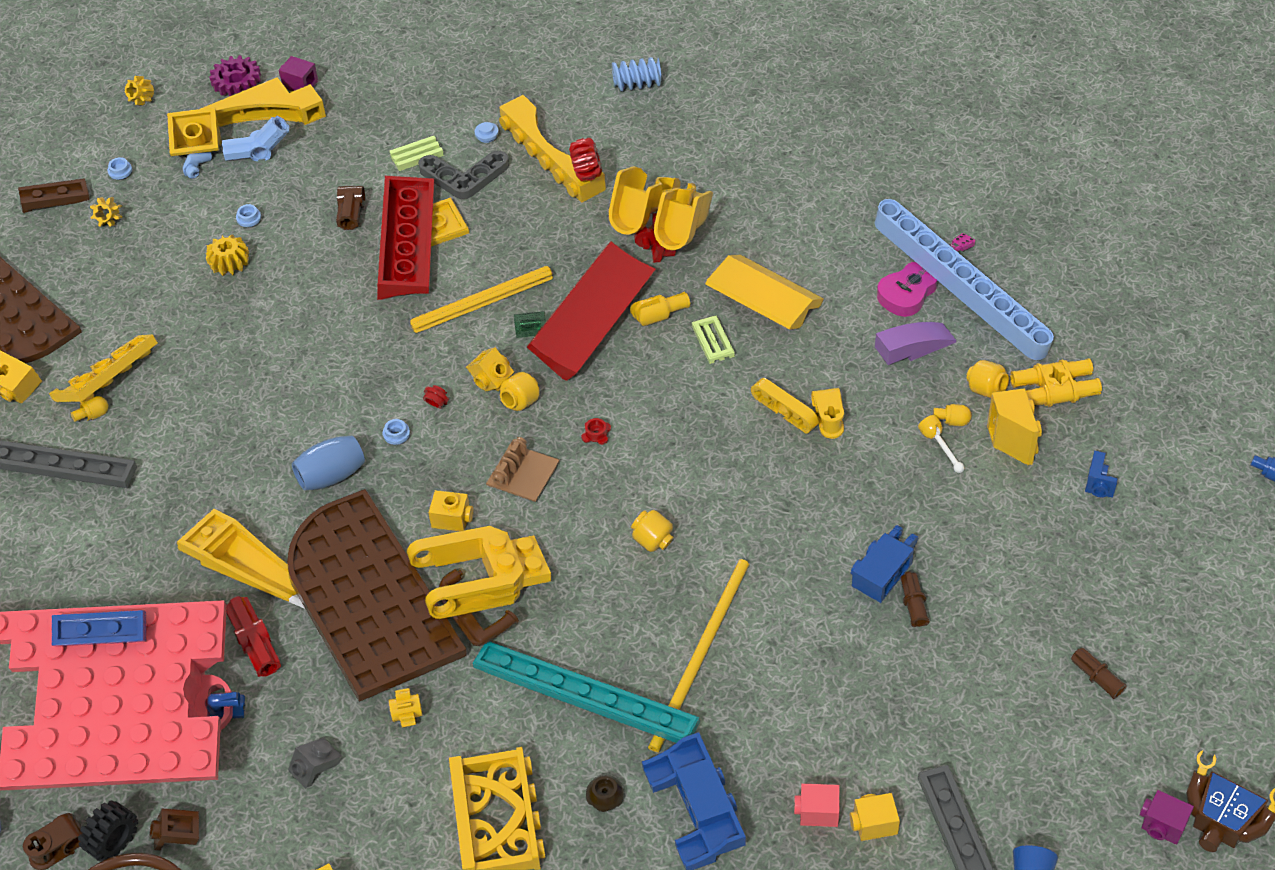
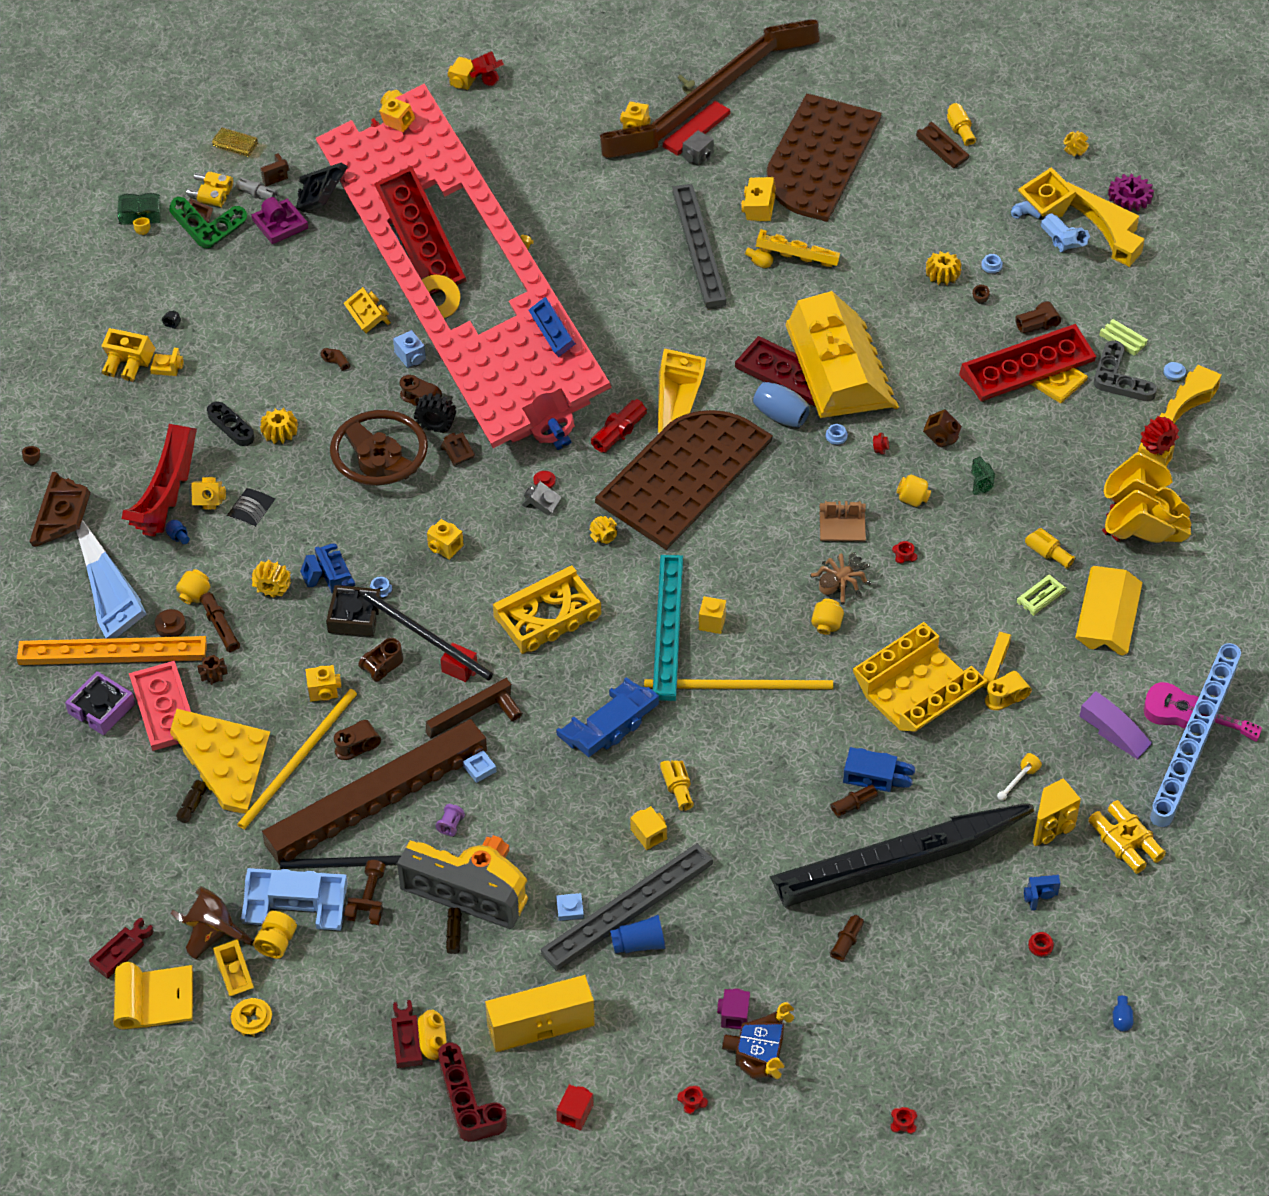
camera: 65 degrees right, 0 degrees up
yellow gear [90,197,122,227] -> none
light blue plate [107,157,132,180] -> none
magenta brick [279,56,318,91] -> none
yellow plate [407,526,551,619] -> none
yellow axle [410,266,553,333] -> none
yellow brick [428,490,473,531] -> none
reddish brown piece [439,569,519,646] -> none
yellow brick [466,347,514,391] -> none
red arch [526,241,656,381] -> none
dark brown plate [586,775,624,812] -> none
coral brick [794,783,839,827] -> none
yellow cylinder [933,404,972,427] -> none
yellow head [966,360,1009,398] -> none
none -> red plate [533,471,556,489]
none -> yellow arm [660,760,694,811]
none -> yellow brick [699,596,726,634]
none -> dark red plate [735,336,816,407]
none -> black piece [770,804,1035,908]
none -> yellow piece [786,291,899,418]
none -> animal [810,552,871,605]
none -> yellow slope [853,622,988,731]
none -> reddish brown brick [923,409,962,448]
none -> yellow arm [947,103,976,146]
none -> reddish brown hinge [973,285,990,304]
none -> red plate [1028,932,1054,957]

